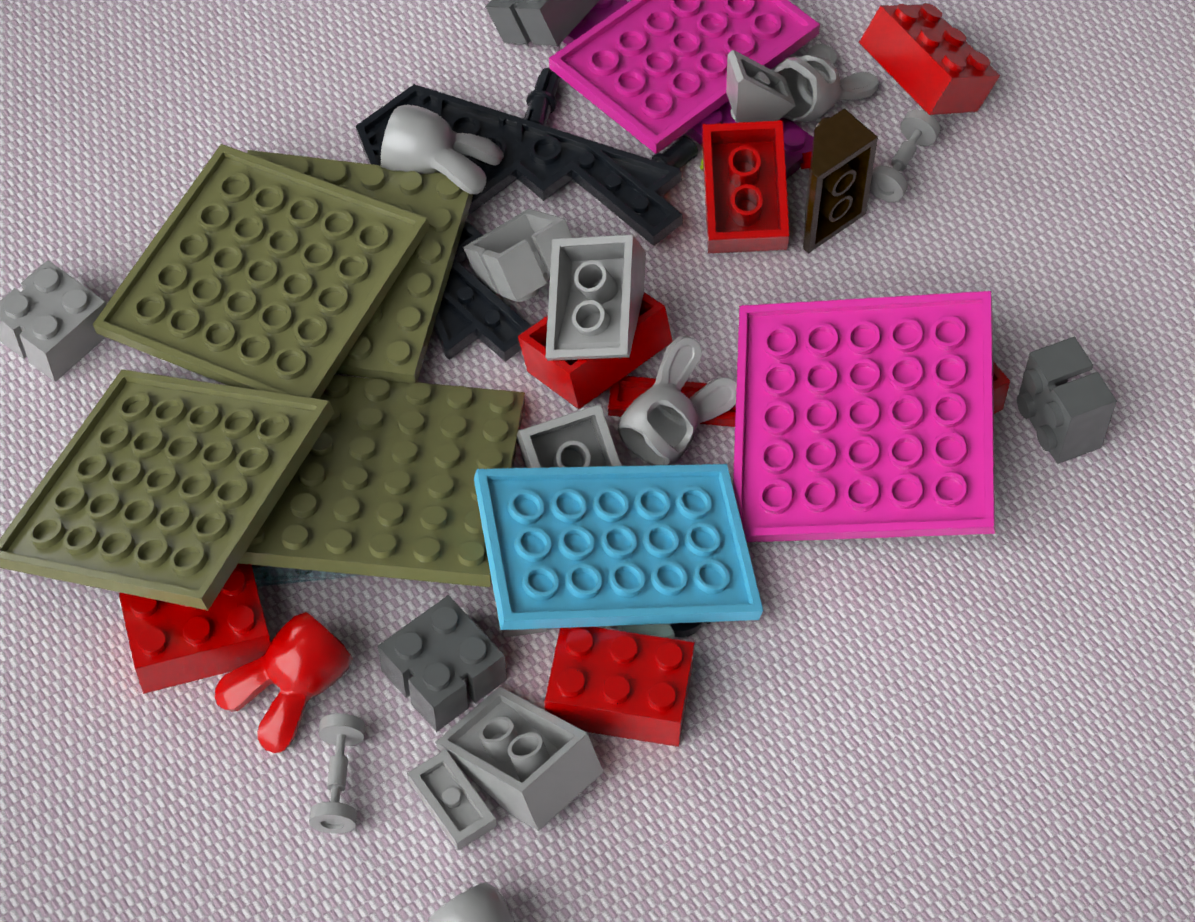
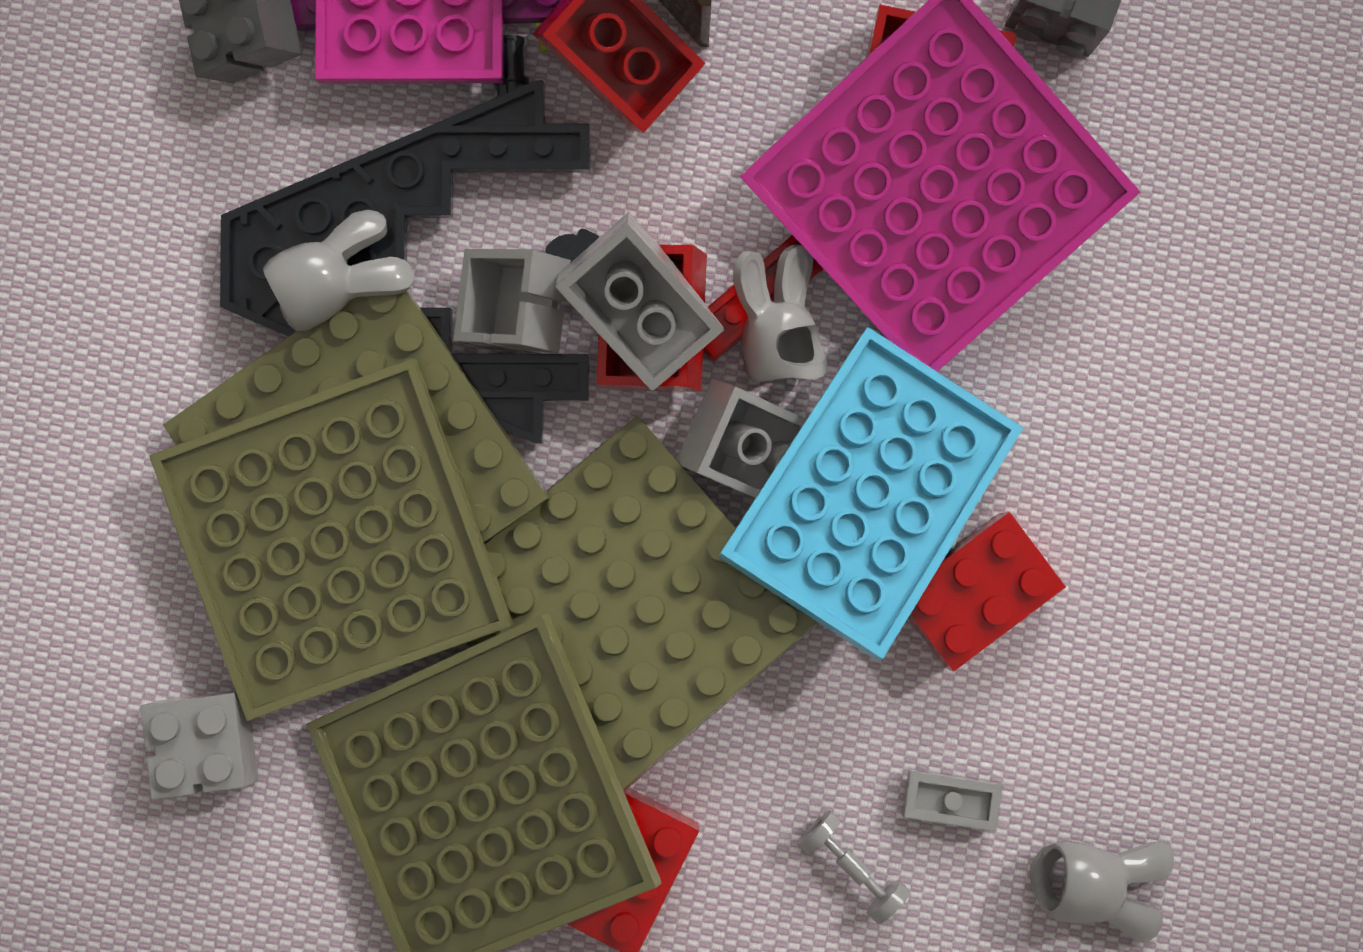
camera: 50 degrees left, 30 degrees up
red piece [215,612,353,753] -> none
dark grey piece [378,595,506,732] -> none
light grey slope [435,686,604,831] -> none
black axle [524,68,561,126] -> none

